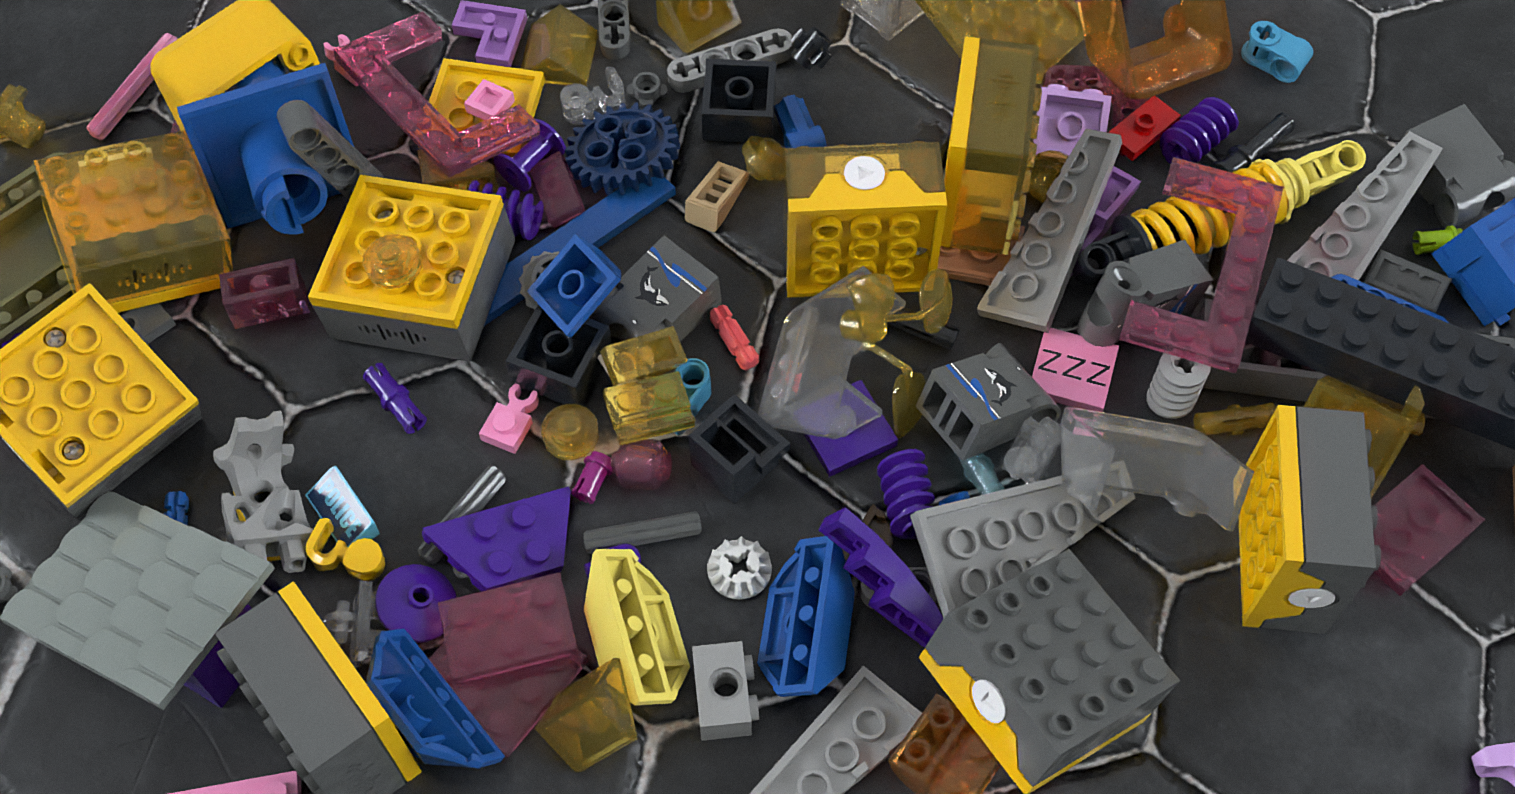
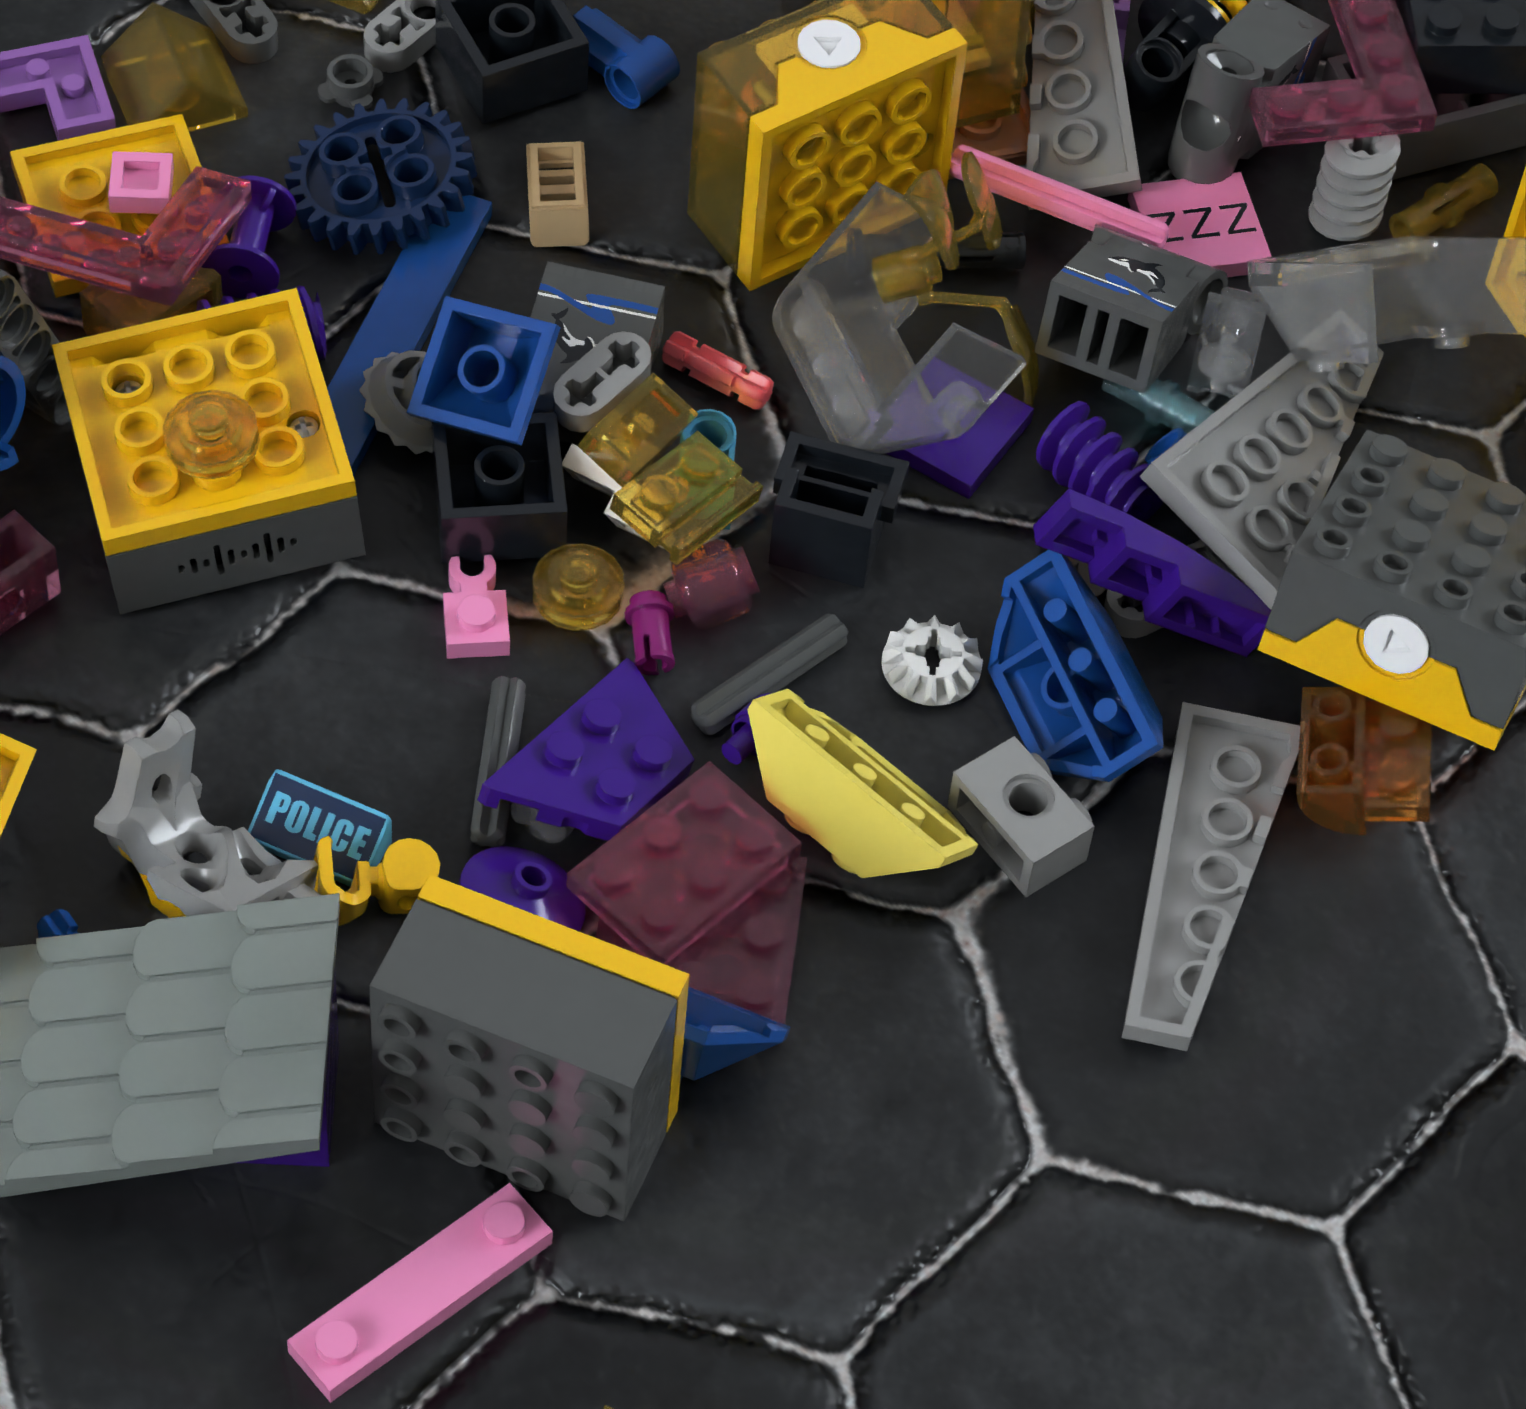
camera: 35 degrees left, 5 degrees down
dark purple pin [363,363,427,434] -> none
clear pink plate [530,151,585,228] -> none
clear yellow slope [534,658,638,772] -> none
clear leg [560,67,627,125] -> none
clear yellow plate [742,136,791,181] -> none
none -> light grey beam [553,331,652,433]
none -> bright pink axle [949,144,1169,249]

